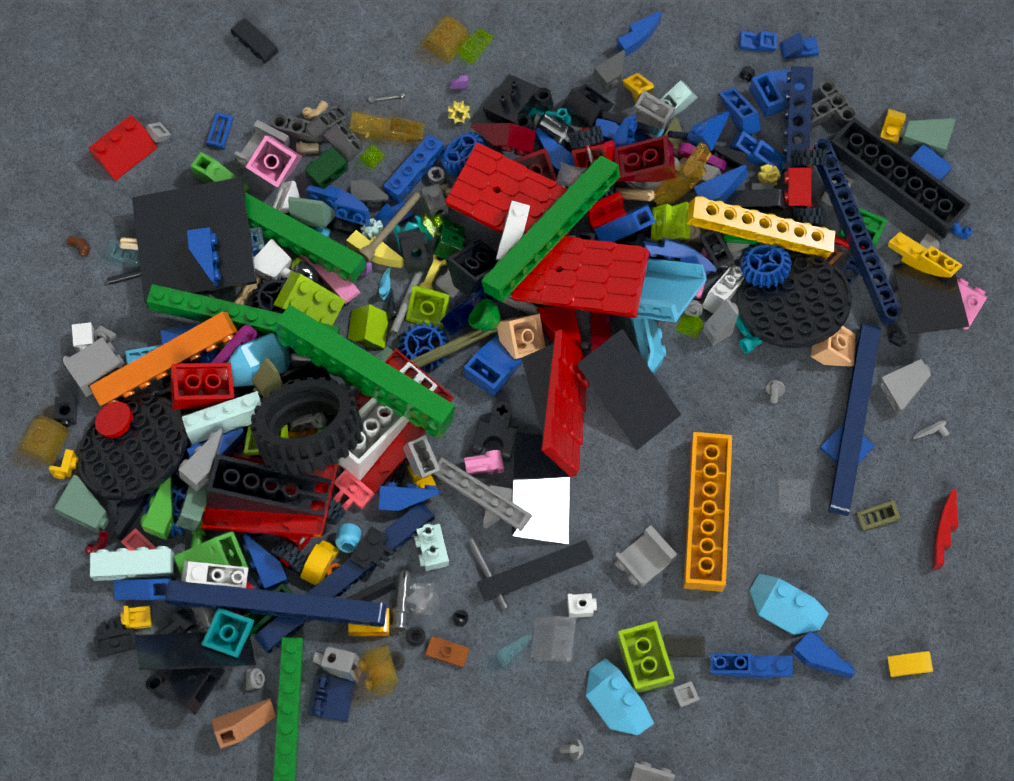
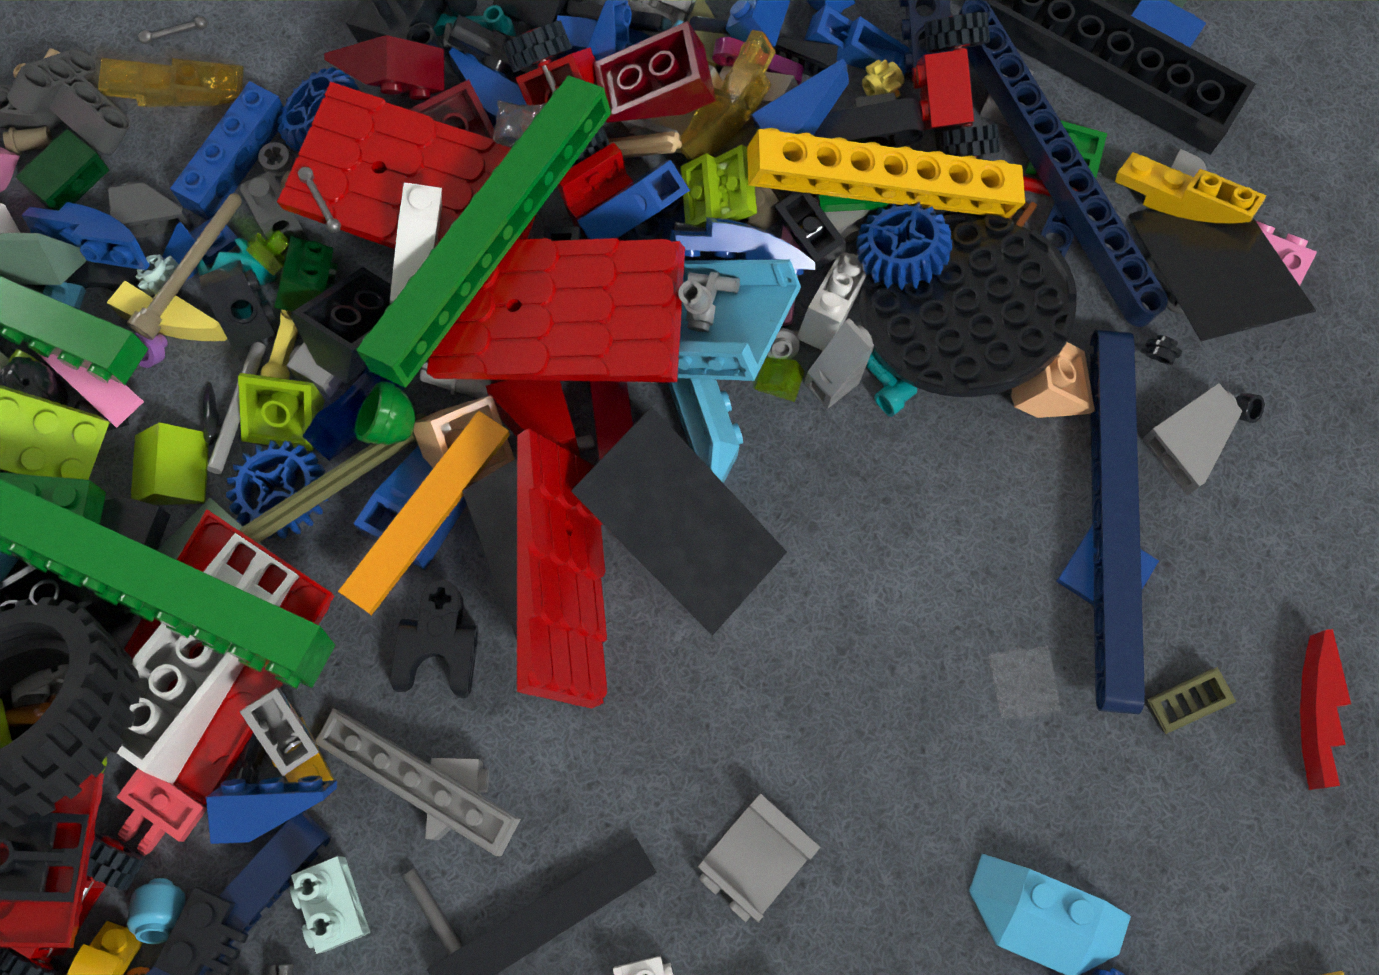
camera: 10 degrees left, 5 degrees up
clear neon green tile [360,145,385,170] -> none
medium azure bar [379,268,391,301] -> none
light yellow gear [448,100,470,124] -> none
bright pink piece [464,450,504,475] -> none
piece [512,432,569,544] -> none
light orange brick [683,432,732,592] -> none
light grey plate [766,380,785,404] -> none
light grey bar [913,421,950,439] -> none
blue arm [952,222,973,239] -> none
none -> flat silver hinge [298,167,341,233]
none -> light orange tile [338,410,510,616]
none -> light grey pin [679,272,740,332]
none -> black hinge [1235,393,1265,423]

